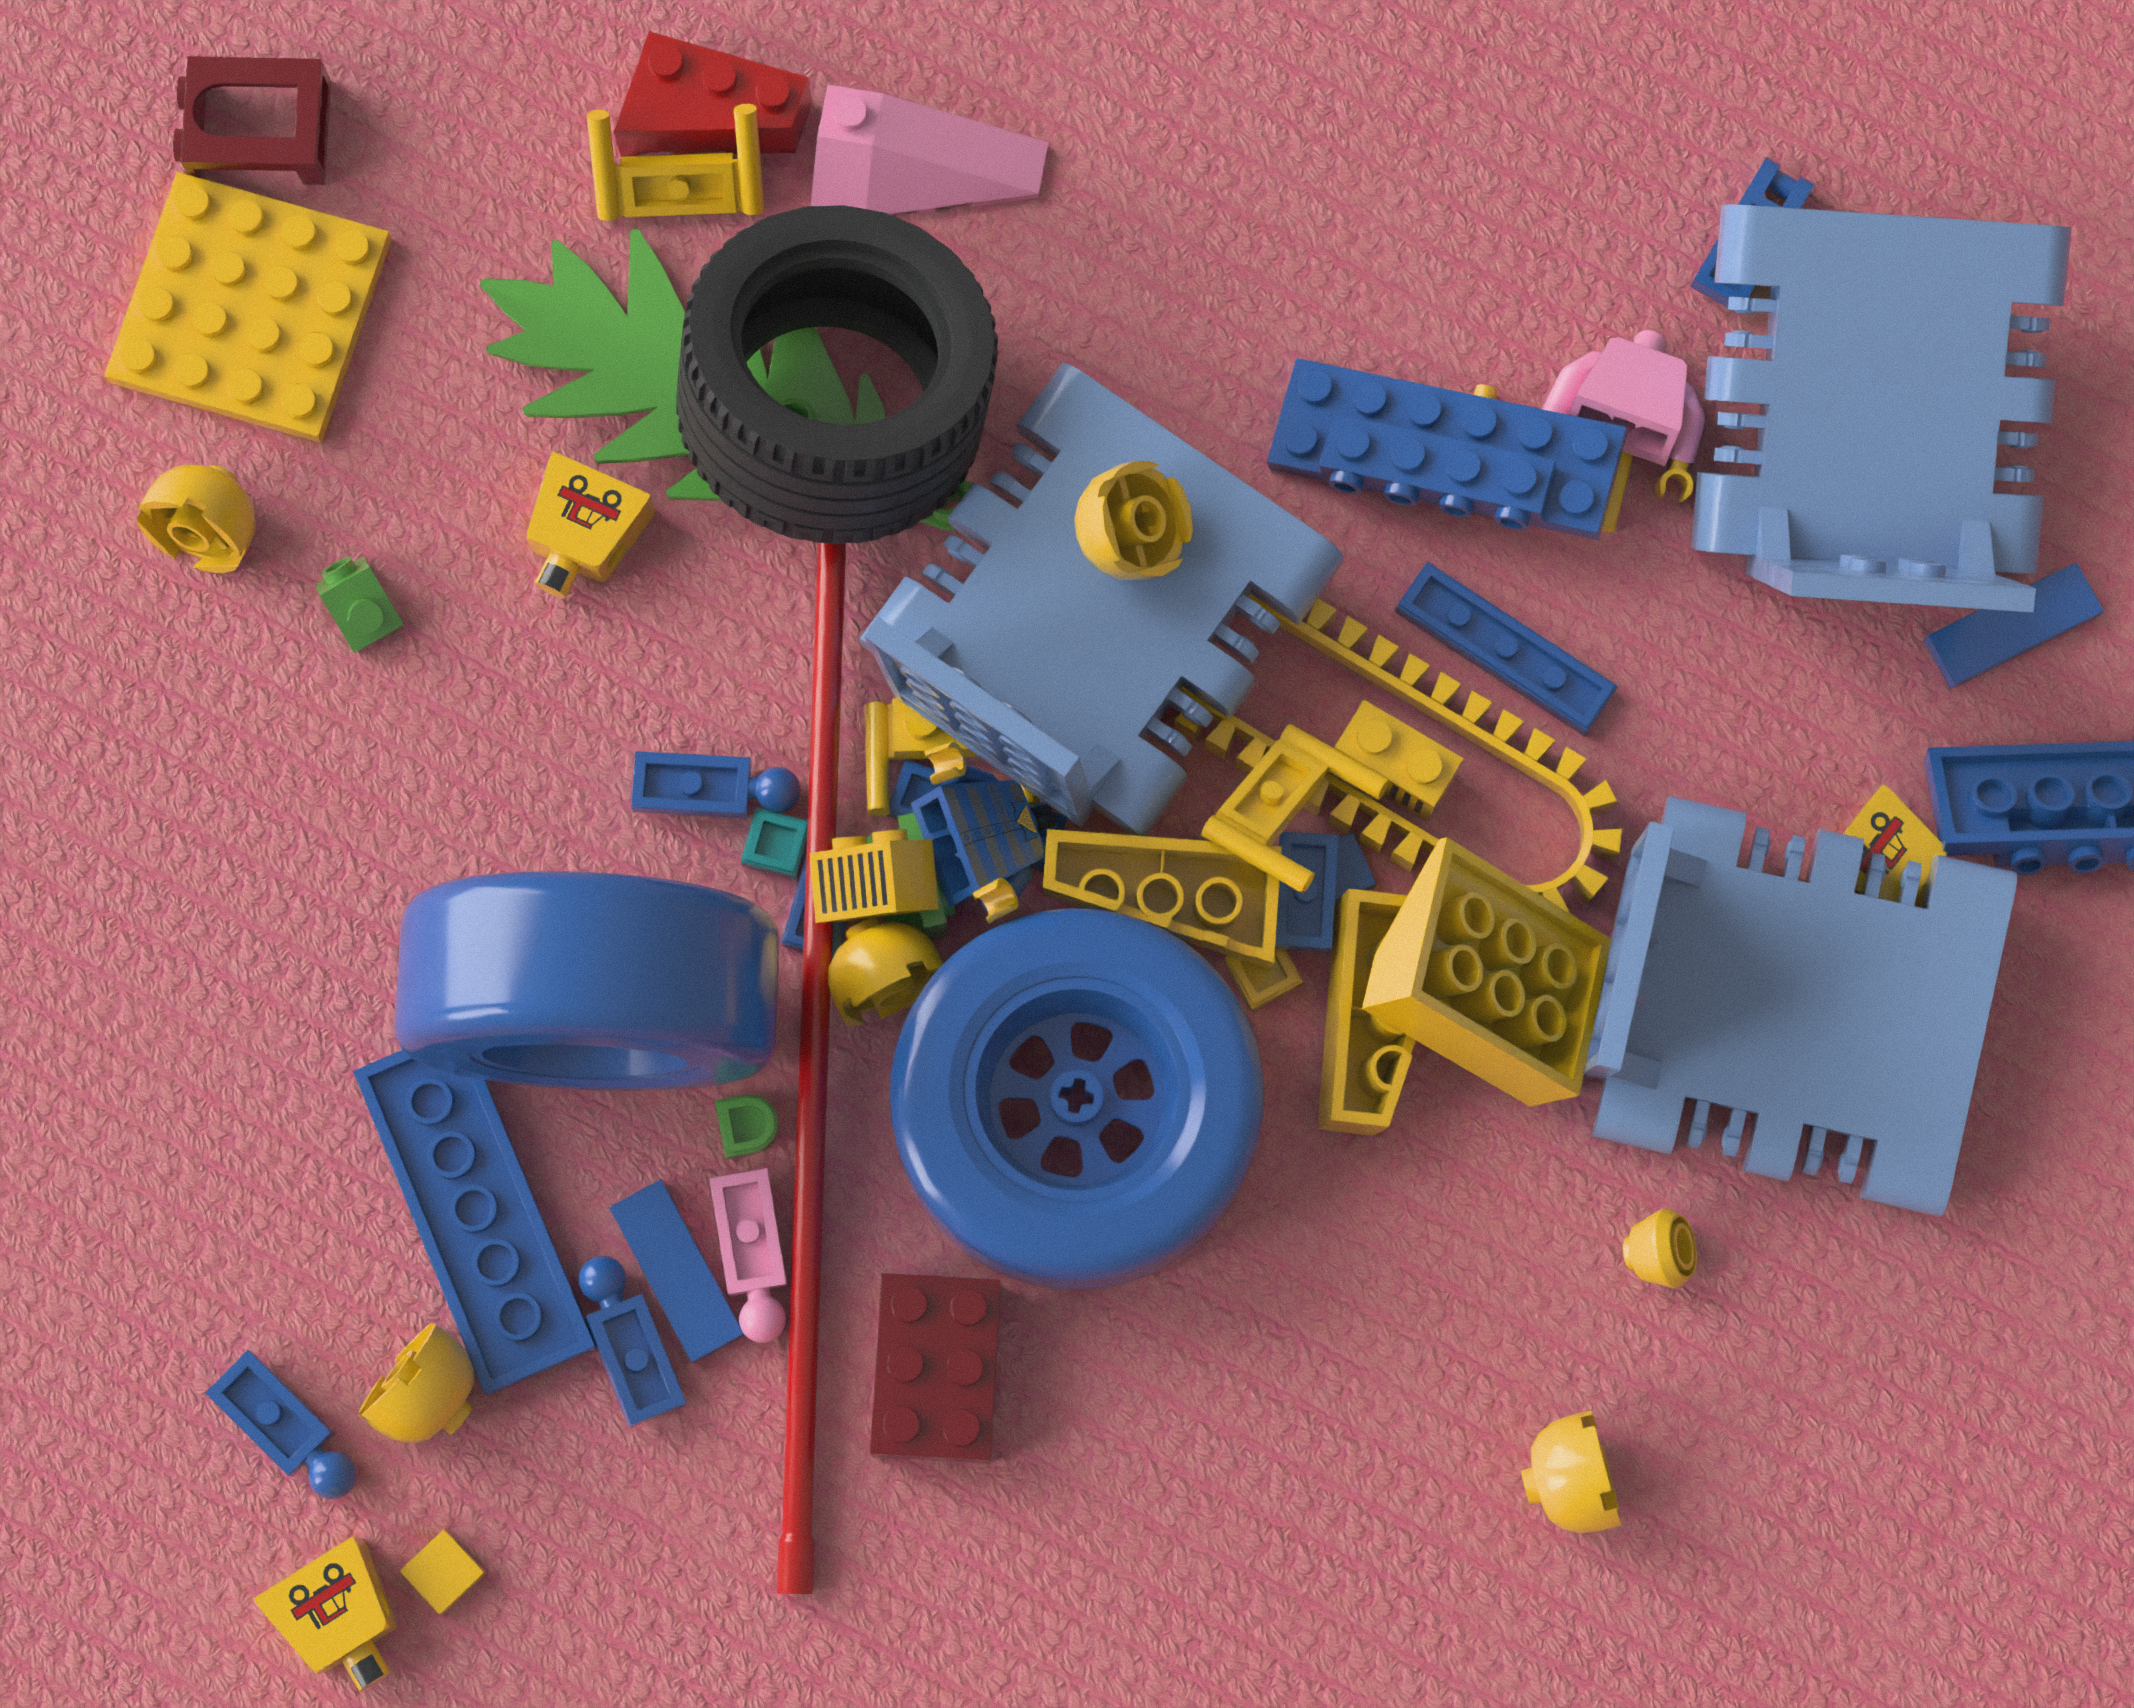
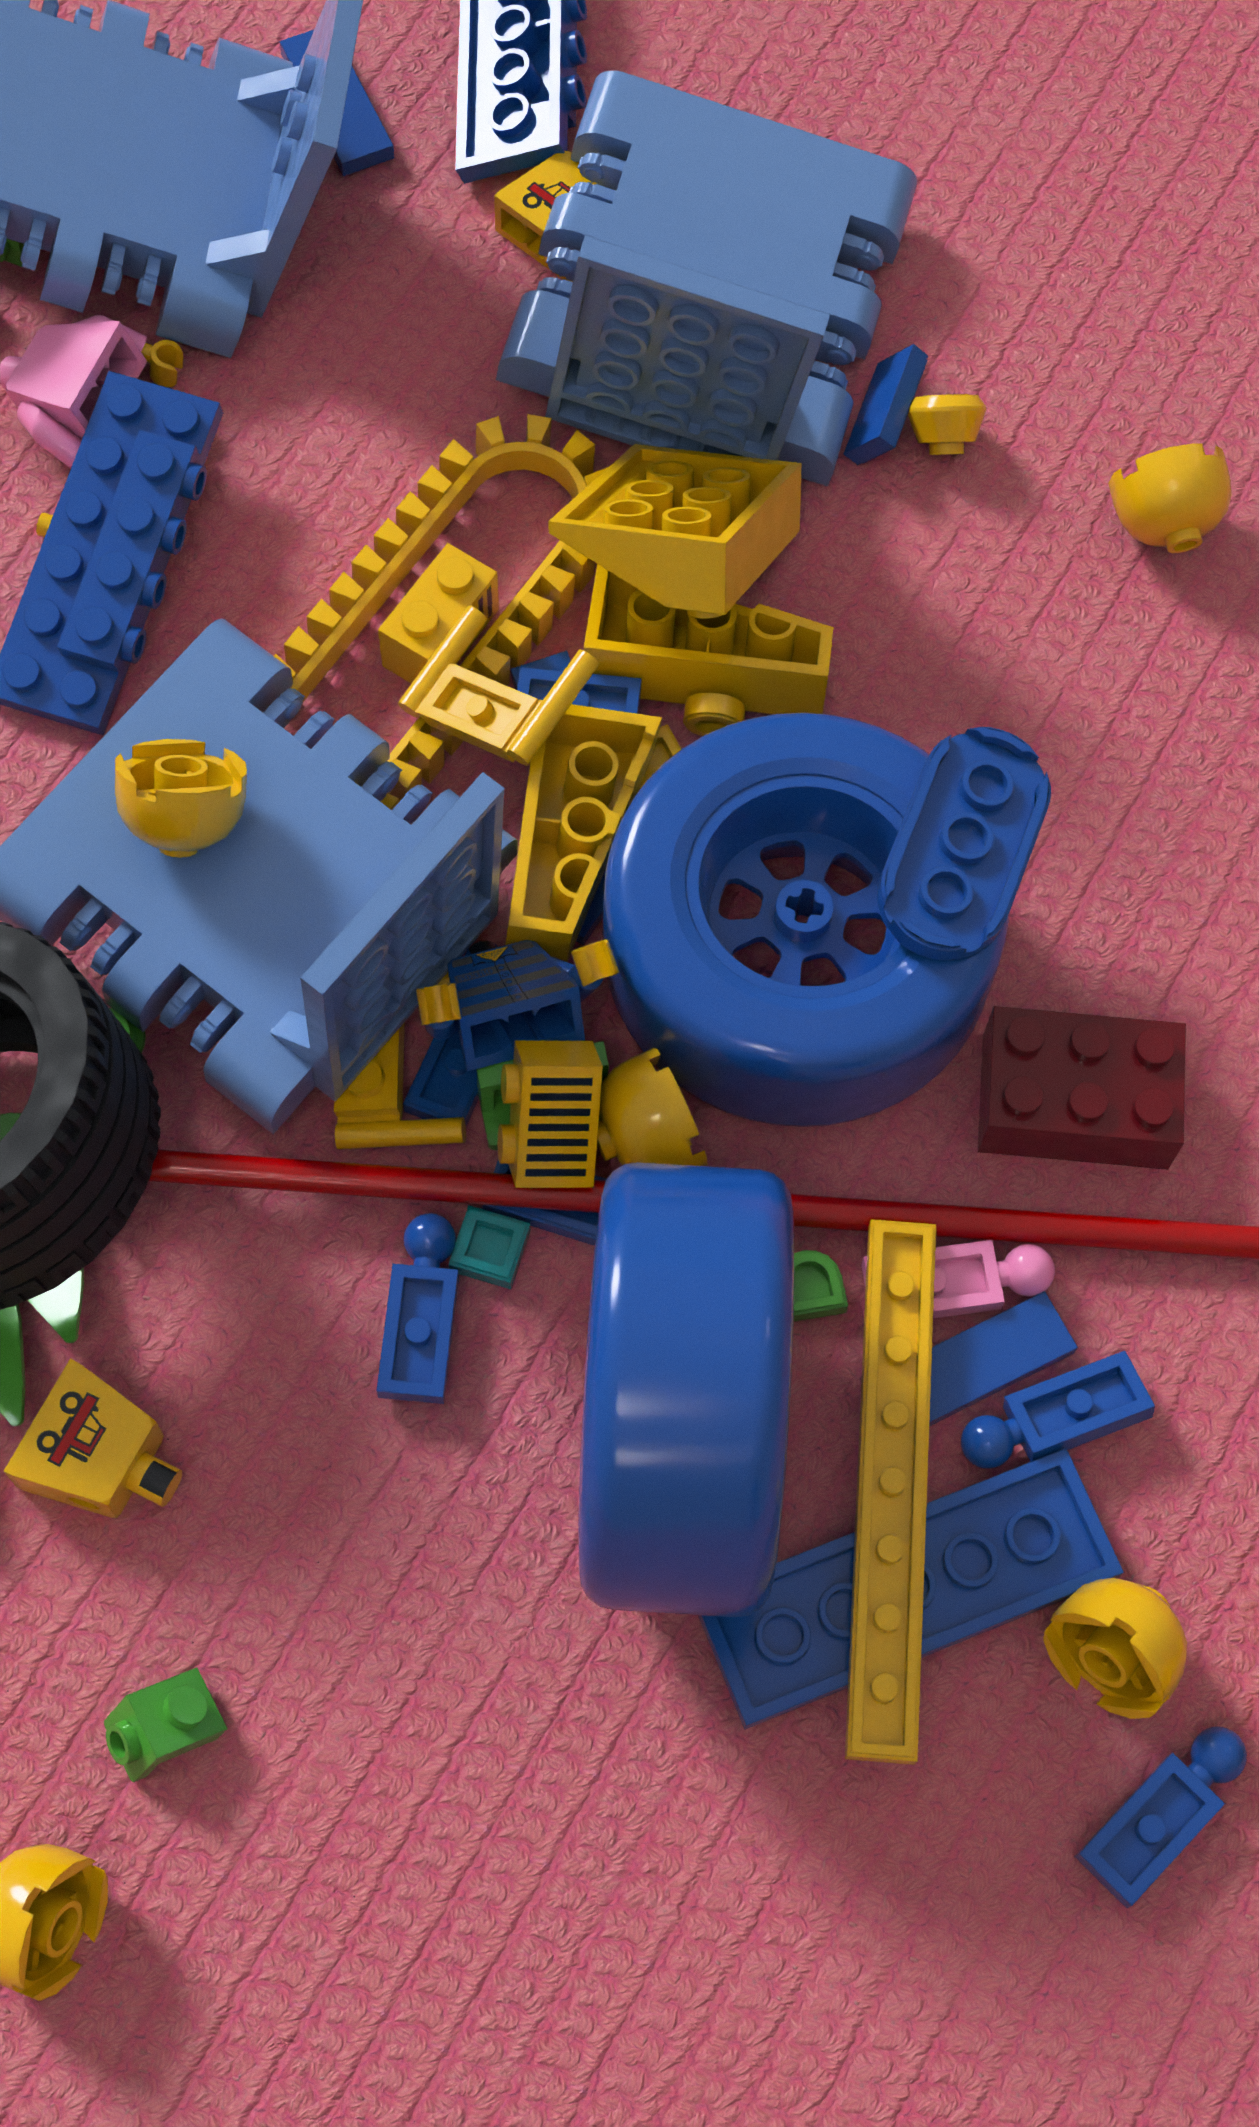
camera: 90 degrees left, 10 degrees down
blue tile [1395,561,1618,736] -> none
none -> yellow tile [683,693,746,736]
none -> blue tile [843,344,928,465]
none -> yellow tile [845,1219,936,1765]
none -> blue tile [877,727,1051,961]

